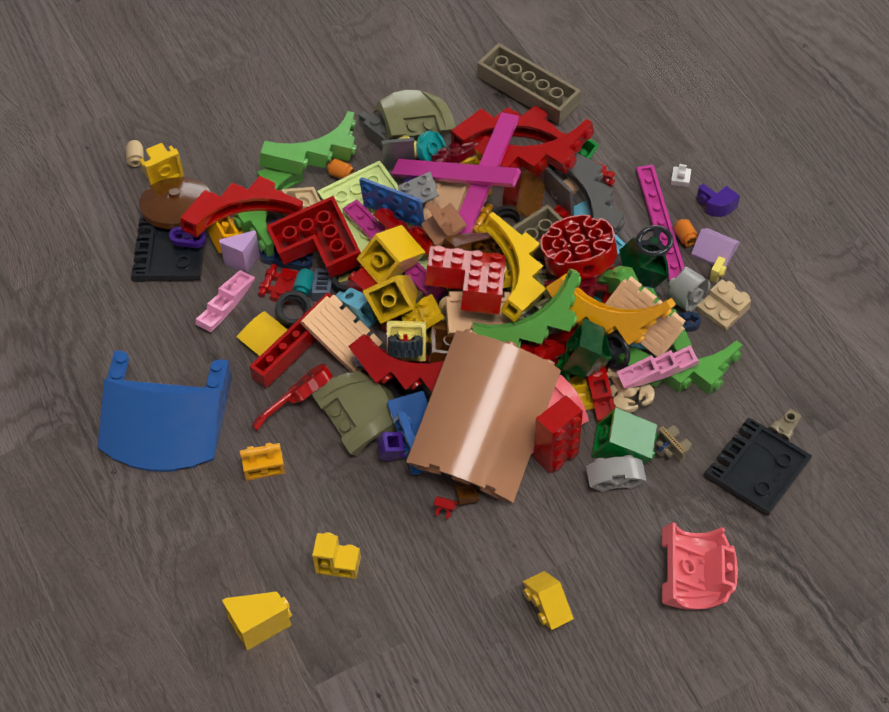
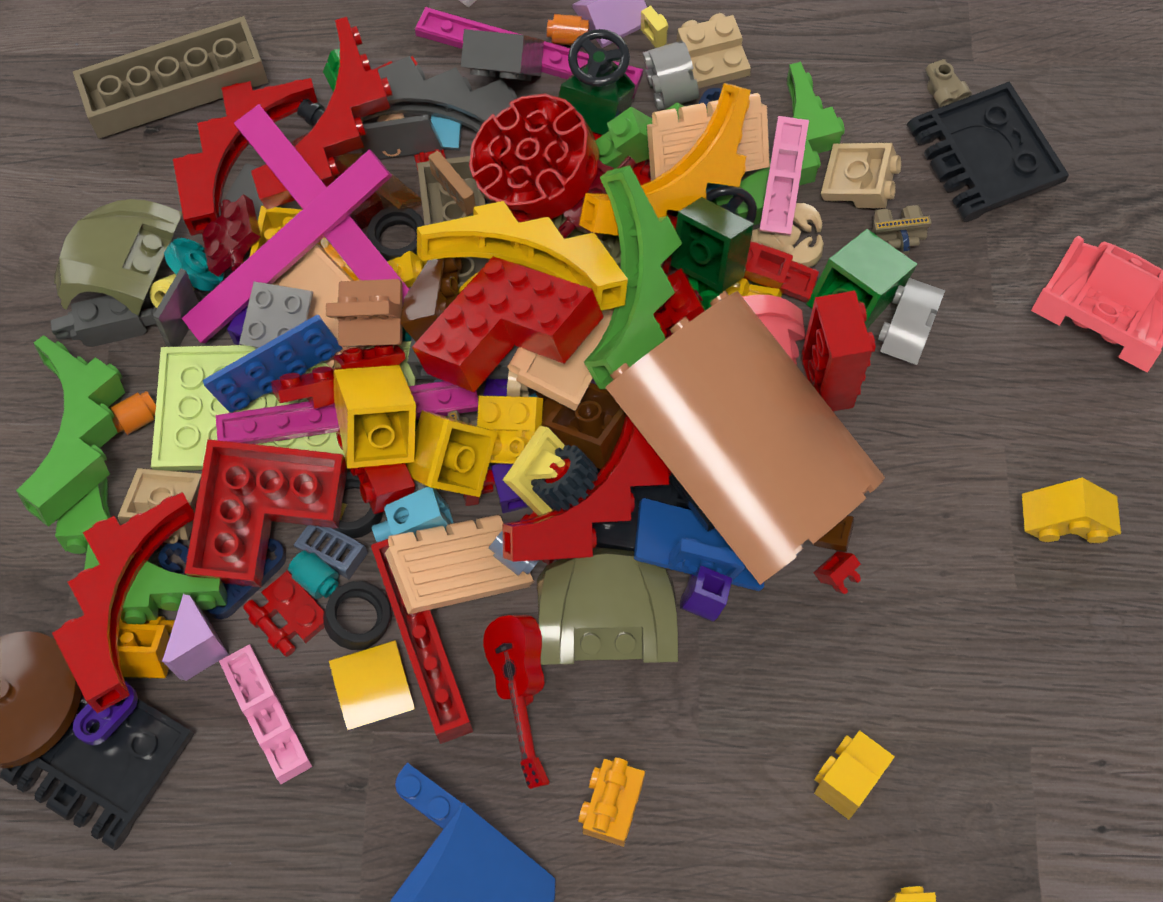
camera: 60 degrees left, 10 degrees up
none -> medium nougat tile [428,151,476,216]
none -> dark grey brick [461,29,544,81]
none -> tan plate [821,143,901,208]

